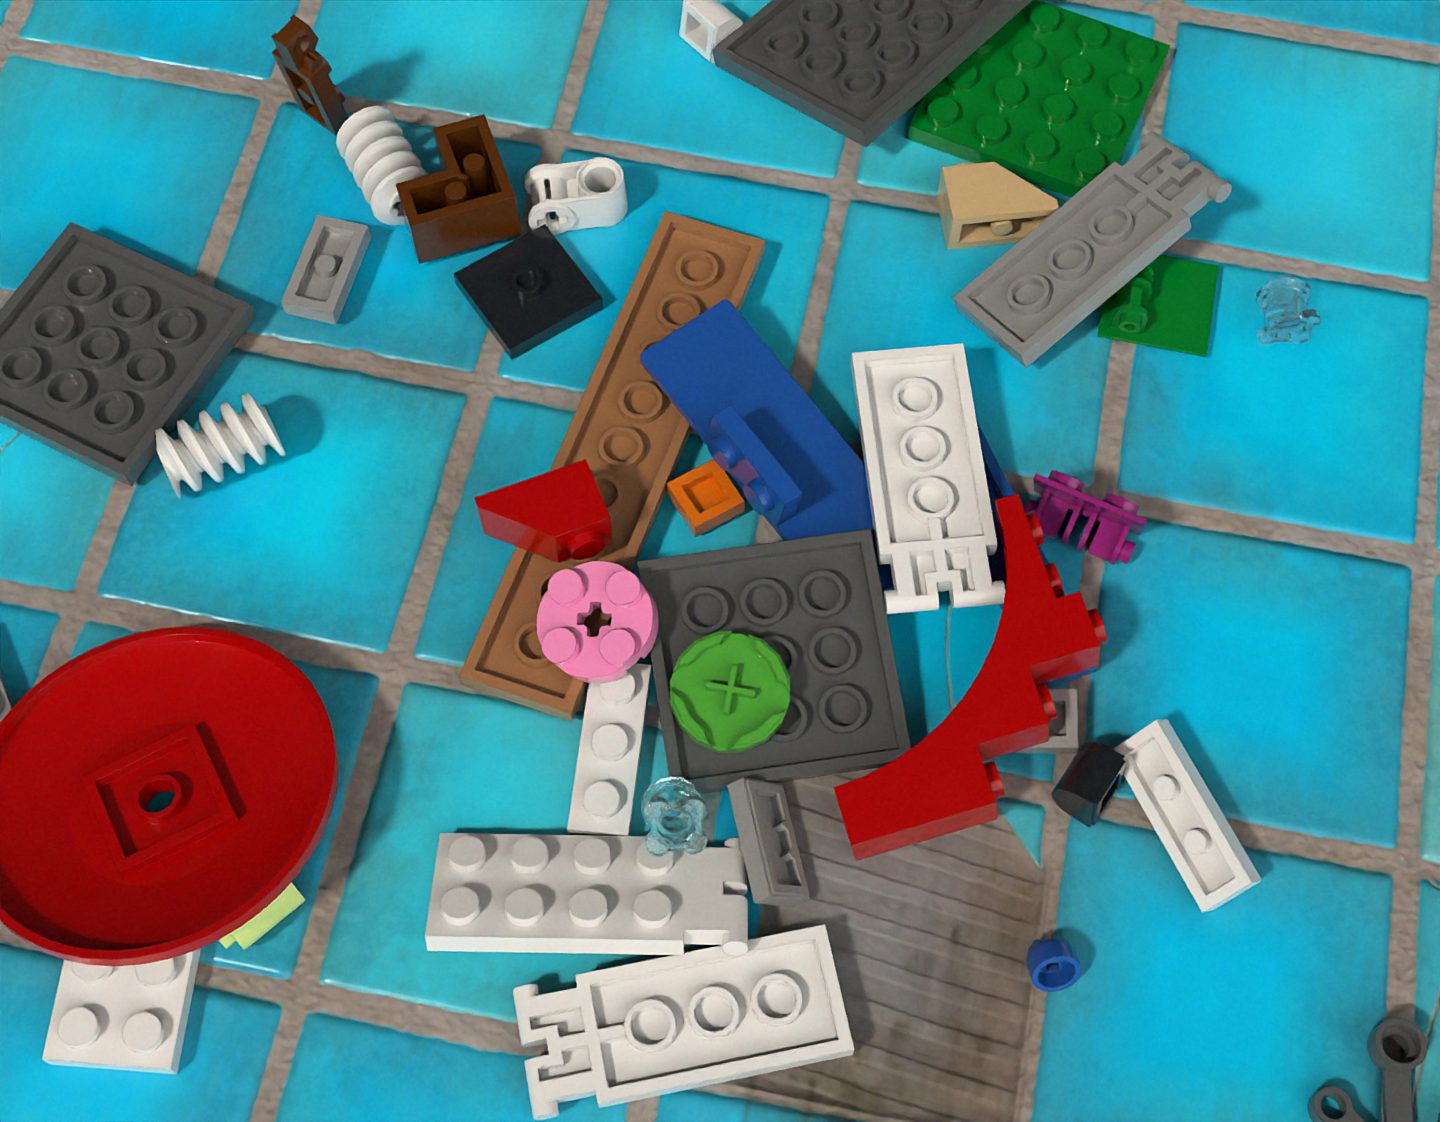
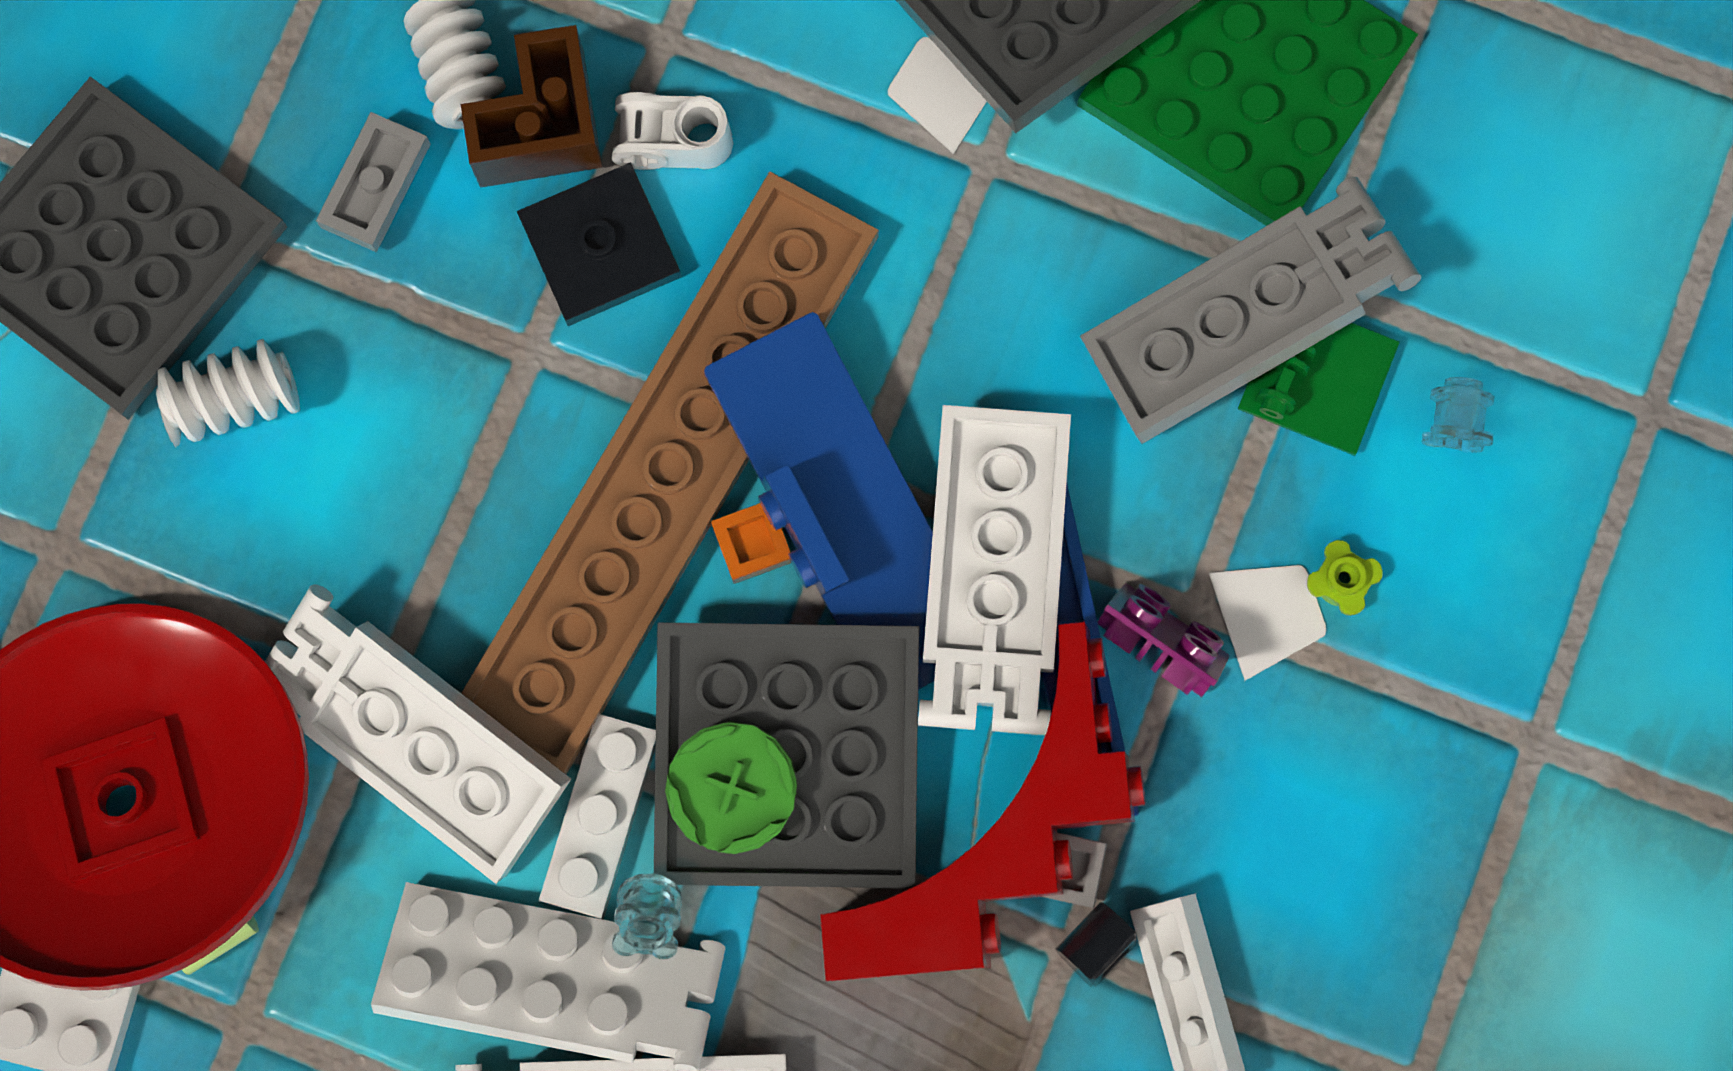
camera: 10 degrees right, 15 degrees up
red slope [475,459,613,563] -> none
bright pink plate [536,561,659,683] -> none
light grey plate [727,777,810,907] -> none
tan slope [936,162,1059,250] -> none
none -> white hinge [265,585,571,884]
none -> white sticker [888,37,987,154]
none -> white sticker [1209,565,1326,681]
none -> lime plate [1307,540,1383,616]

